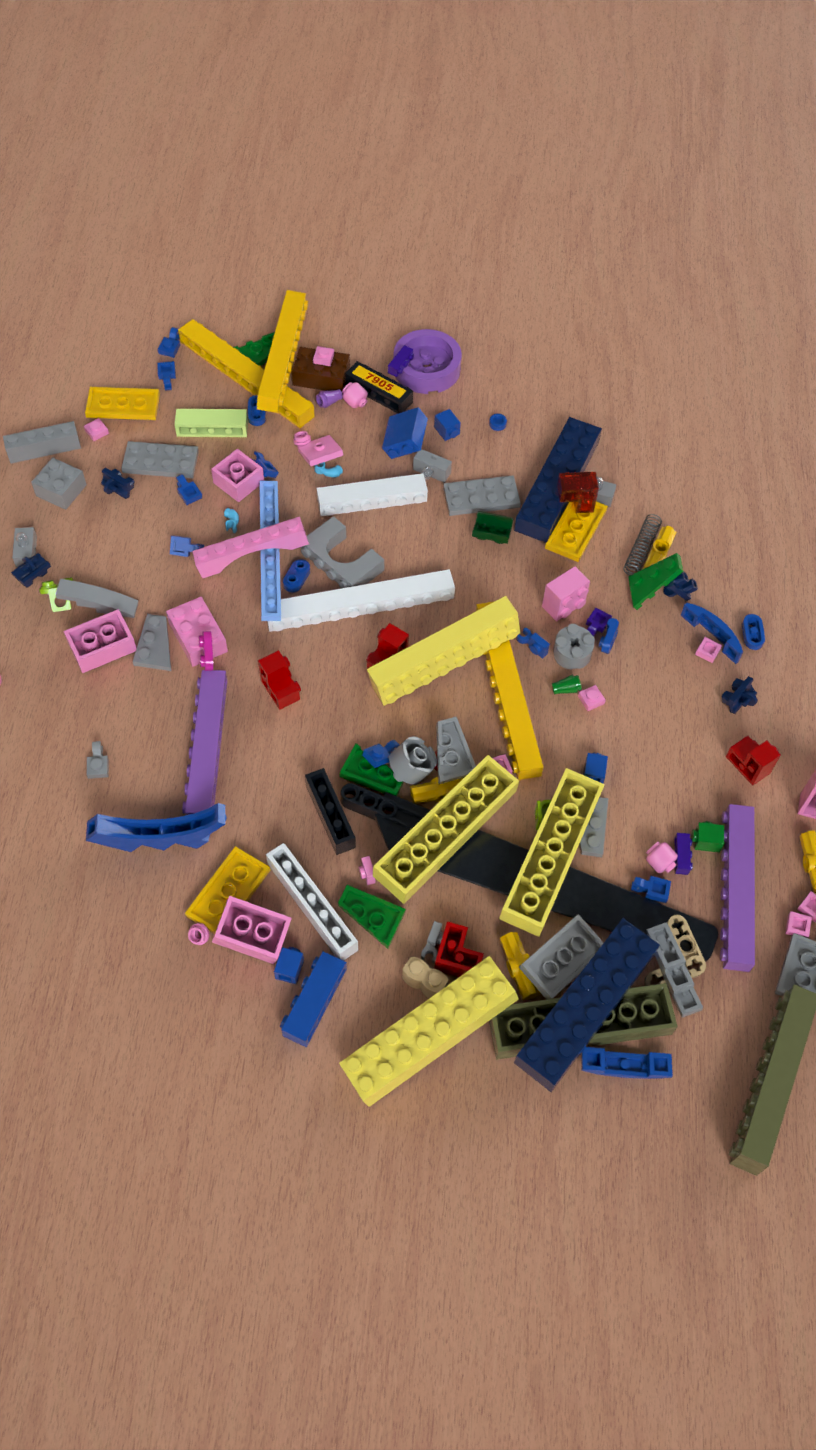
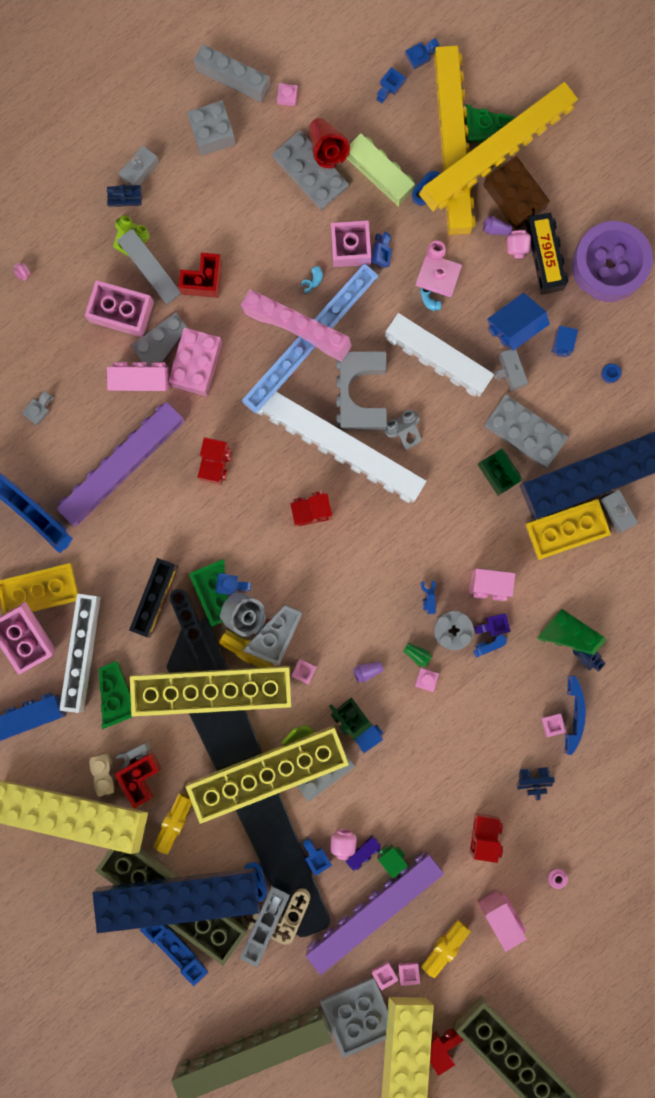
camera: 50 degrees right, 25 degrees up
yellow plate [85,387,160,420] -> none
dark blue hips [101,468,135,499] -> none
plate [170,535,204,557] -> none
blue plate [176,474,203,505] -> none
dark pink plate [199,631,213,671] -> none
blue brick [274,947,304,985] -> none
blue plate [283,559,310,593] -> none
bright pink plate [313,346,334,366] -> none
bright pink plate [358,856,375,885] -> none
light yellow brick [367,596,520,706] -> none
dark purple piece [388,345,414,377] -> none
yellow brick [473,601,544,780] -> none
light grey plate [519,914,603,1000] -> none
clear red brick [557,472,599,513] -> none
dark grey piece [623,514,662,575] -> none
yellow piece [643,525,677,569] -> none
blue plate [742,614,765,650] -> none
none -> bright pink brick [107,362,171,391]
none -> red brick [178,252,222,298]
none -> red cone [309,118,350,168]
none -> dark green bracket [329,697,373,740]
none -> medium lavender cone [353,661,383,683]
none -> light grey bracket [384,410,422,450]

